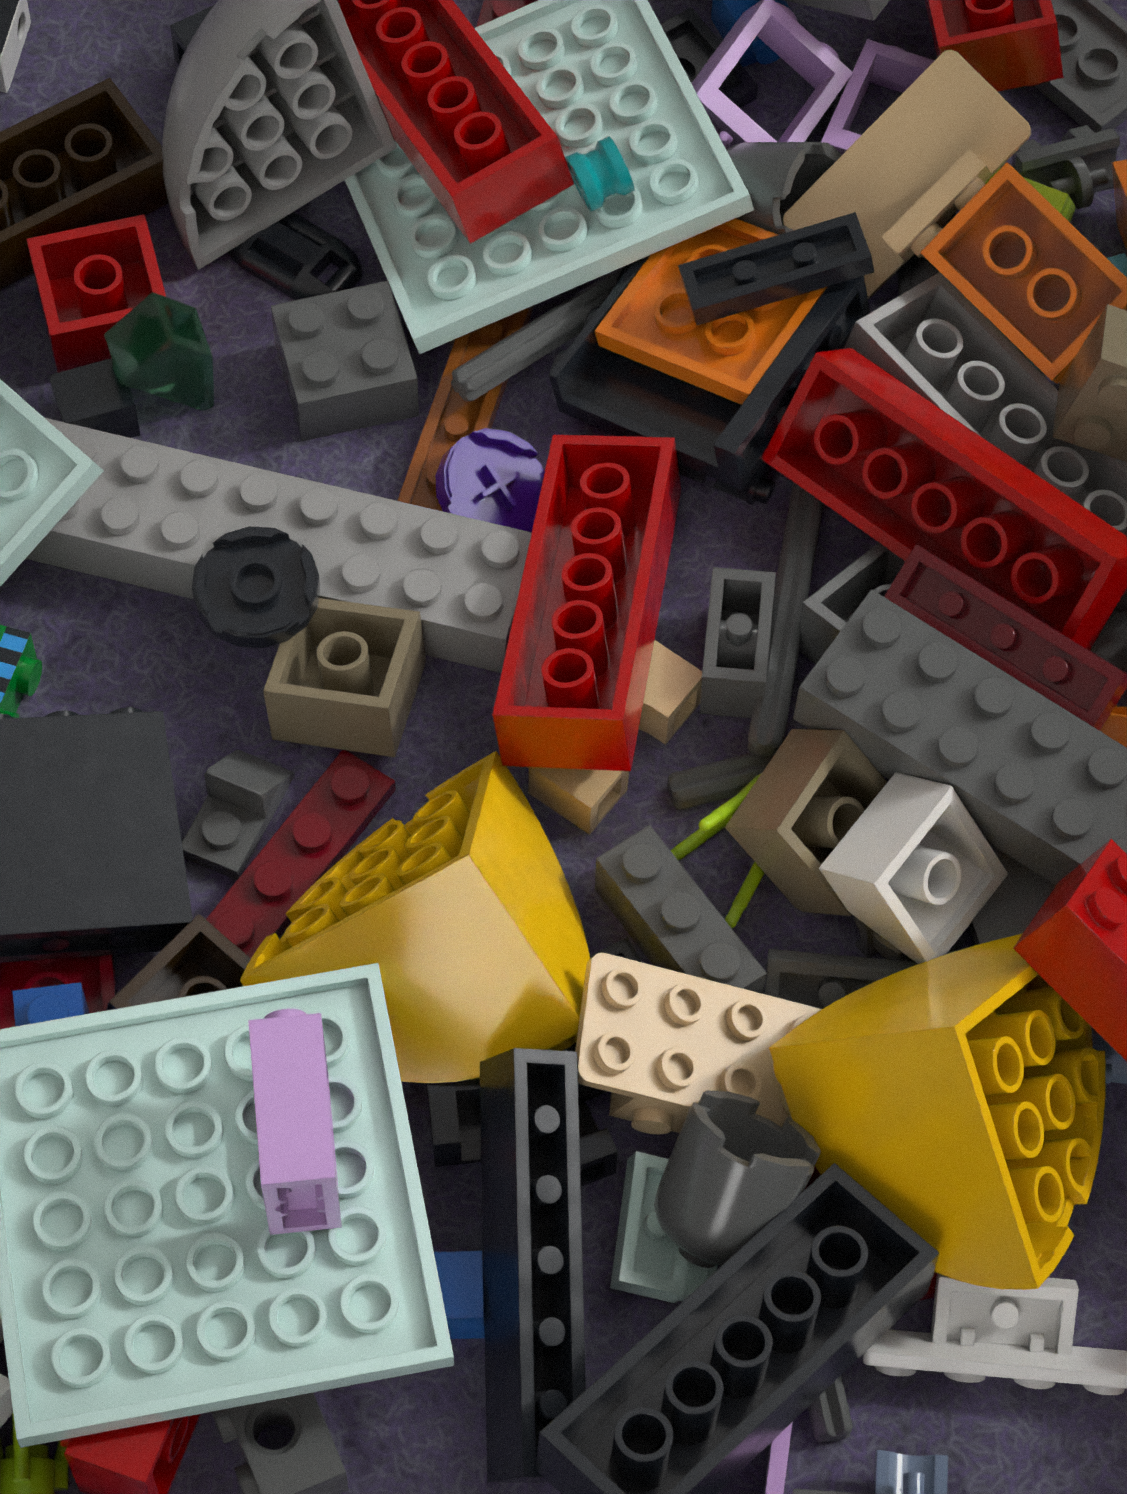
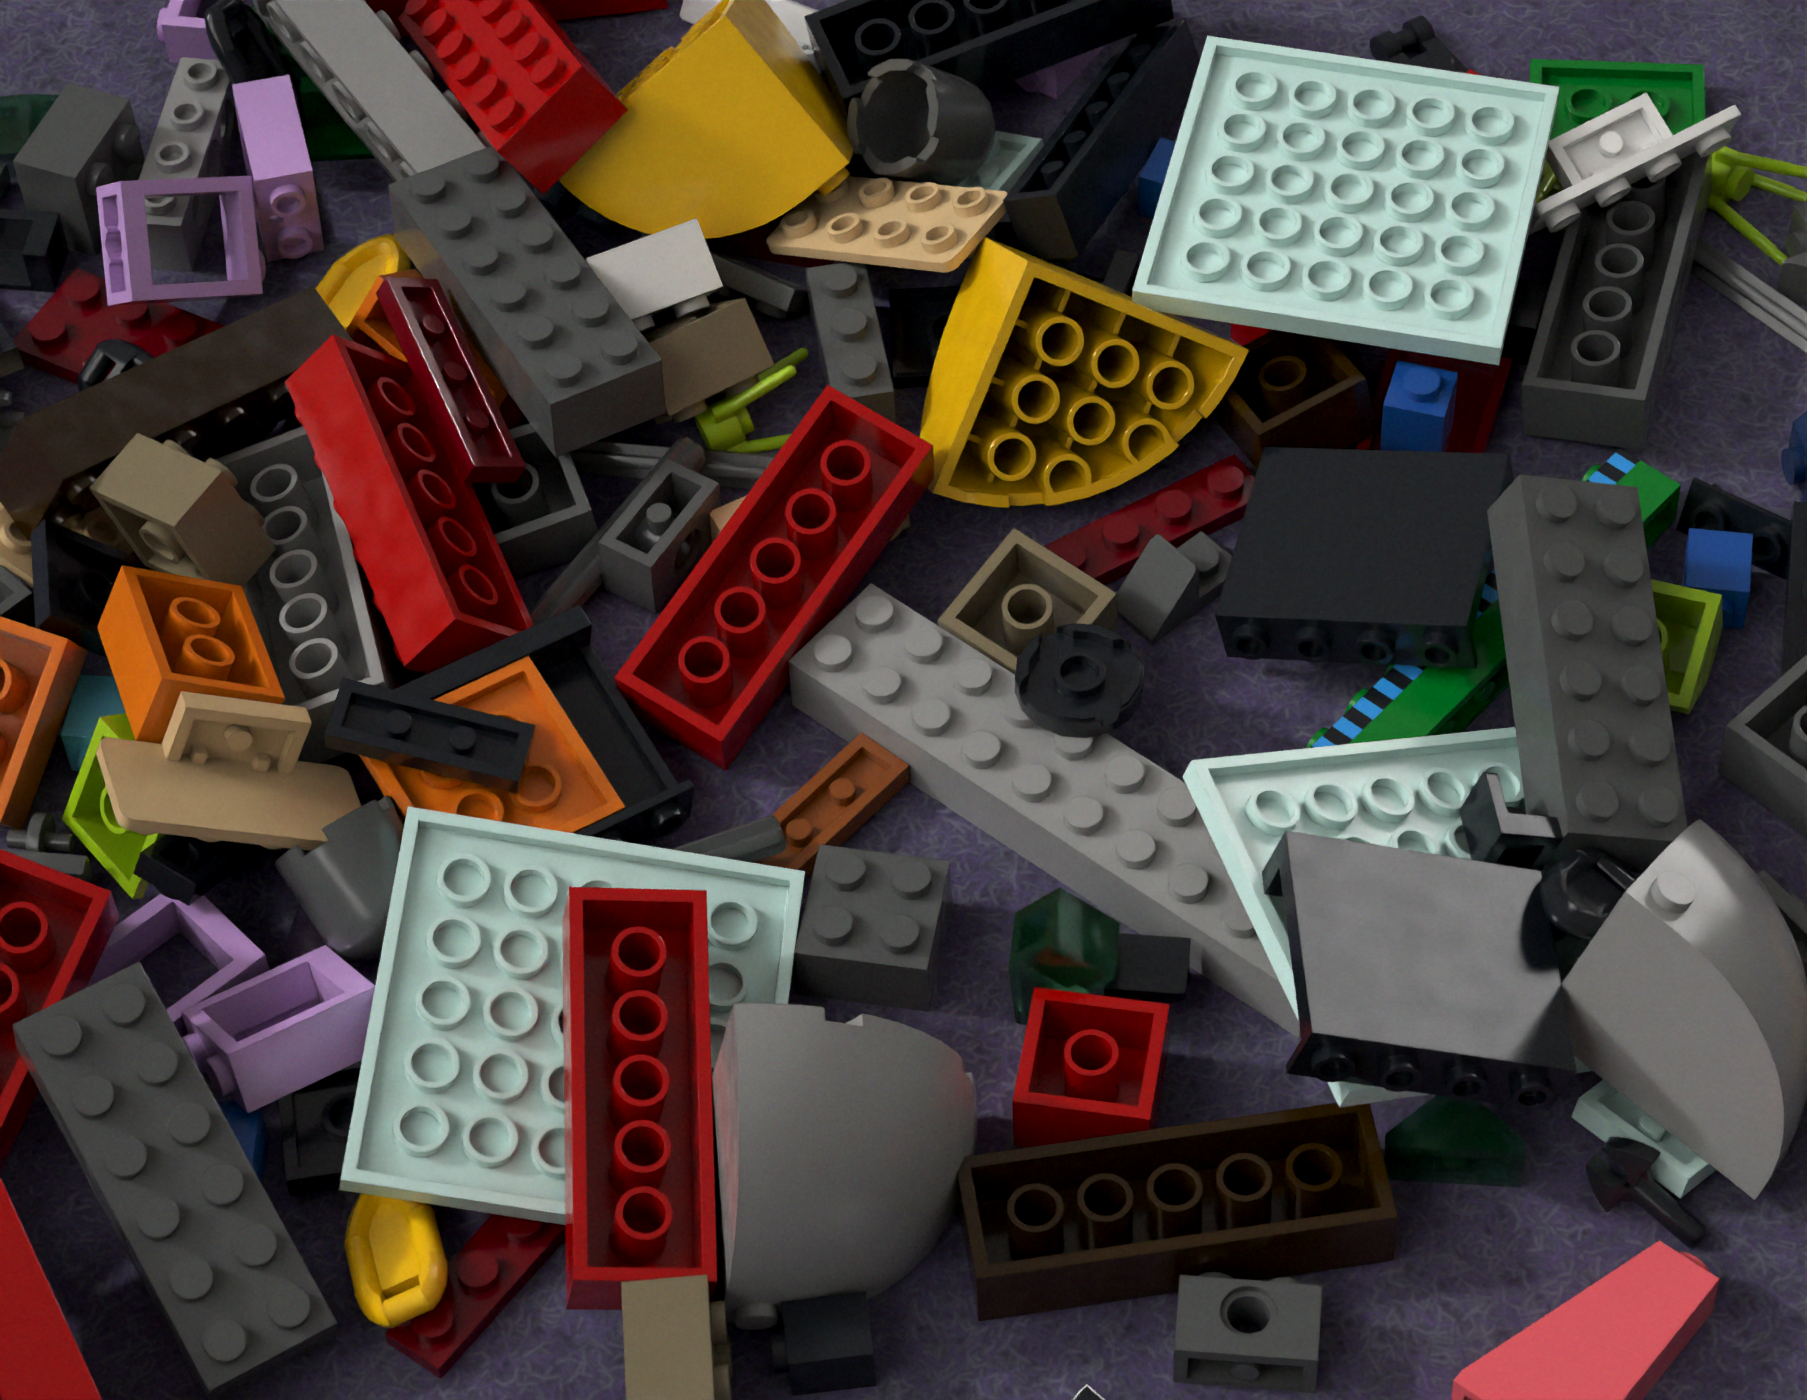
camera: 150 degrees left, 10 degrees down
lavender window [248,1009,342,1235] -> none
tile [435,428,545,532] -> none
teal wheel [565,136,635,212] -> none

